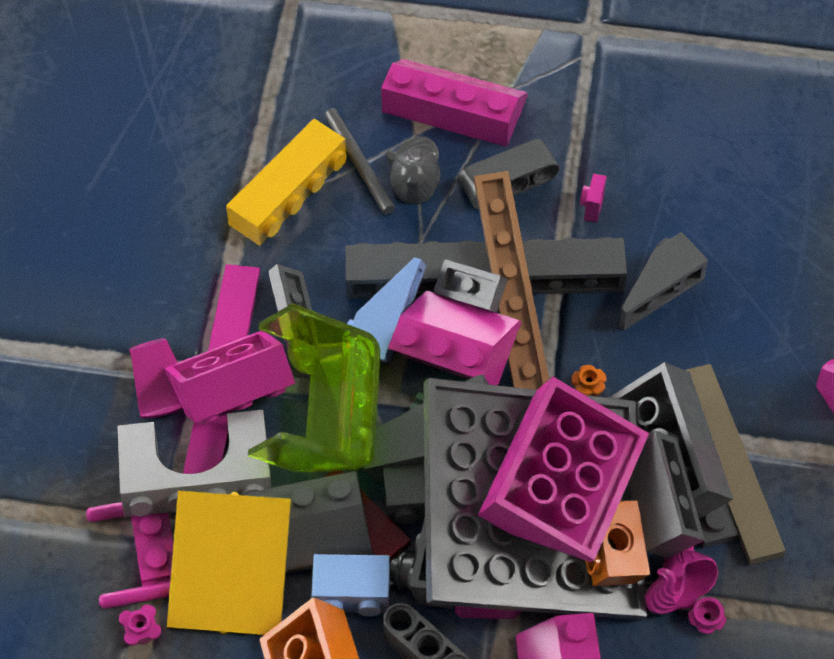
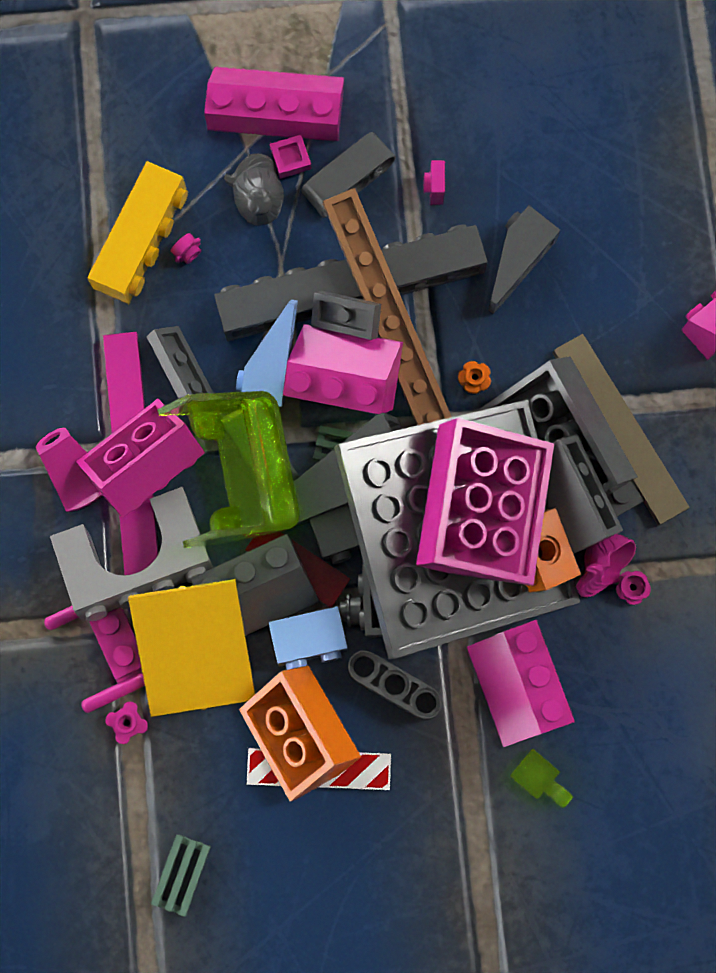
camera: 15 degrees left, 20 degrees up
dark grey bar [325,108,395,215] -> none
none -> dark pink plate [171,233,202,264]
none -> dark pink plate [270,135,311,179]

